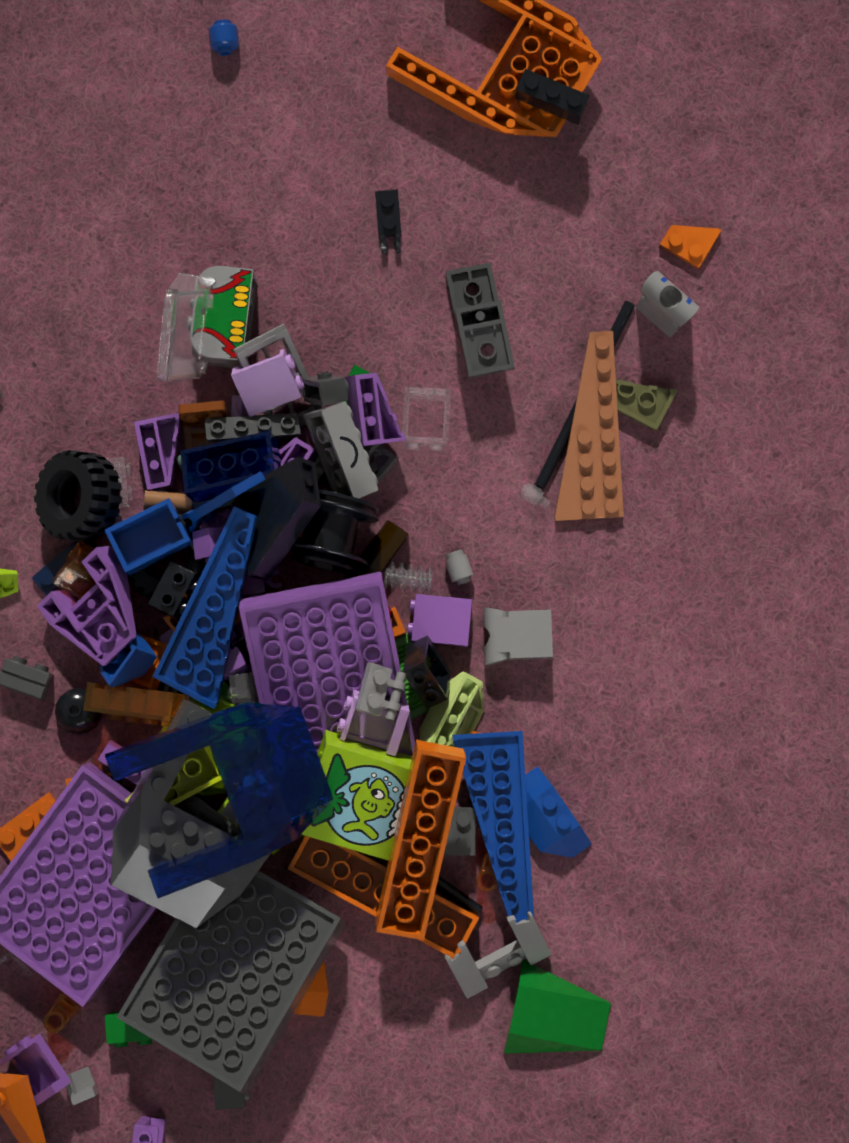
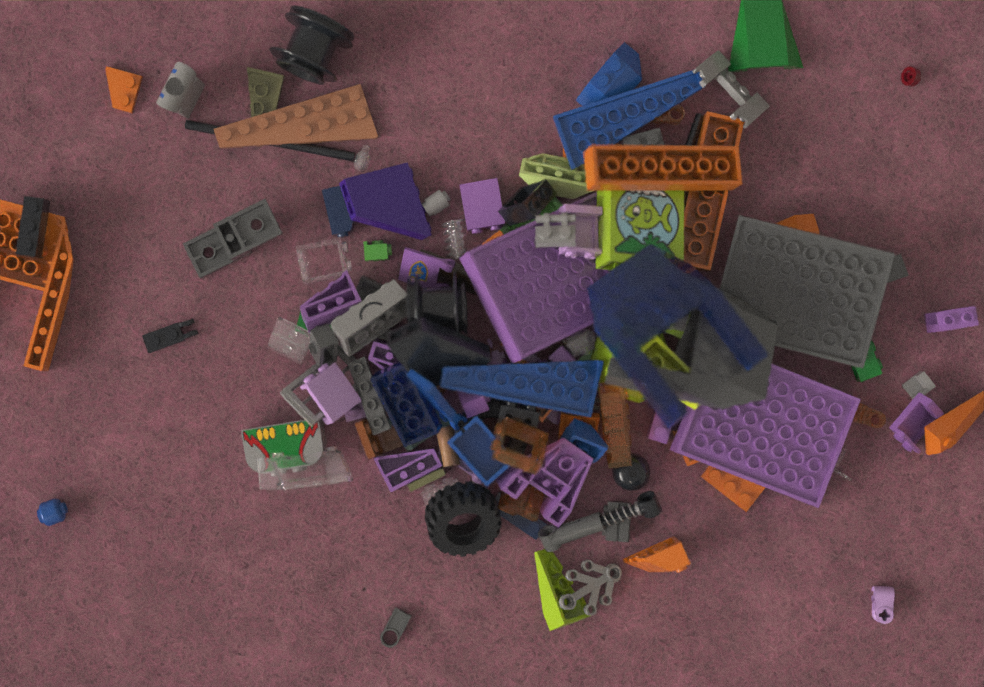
camera: 105 degrees left, 5 degrees up
light grey piece [483,607,553,666] -> none
none -> clear slope [267,317,310,365]
none -> black wheel [269,5,355,85]
none -> dark blue slope [322,186,355,239]
none -> dark purple slope [339,162,431,240]
none -> bright green brick [363,240,392,262]
none -> medium lavender flag [398,247,455,288]
none -> olive tile [408,466,447,492]
none -> clear orange window [491,417,549,475]
none -> piece [538,491,662,552]

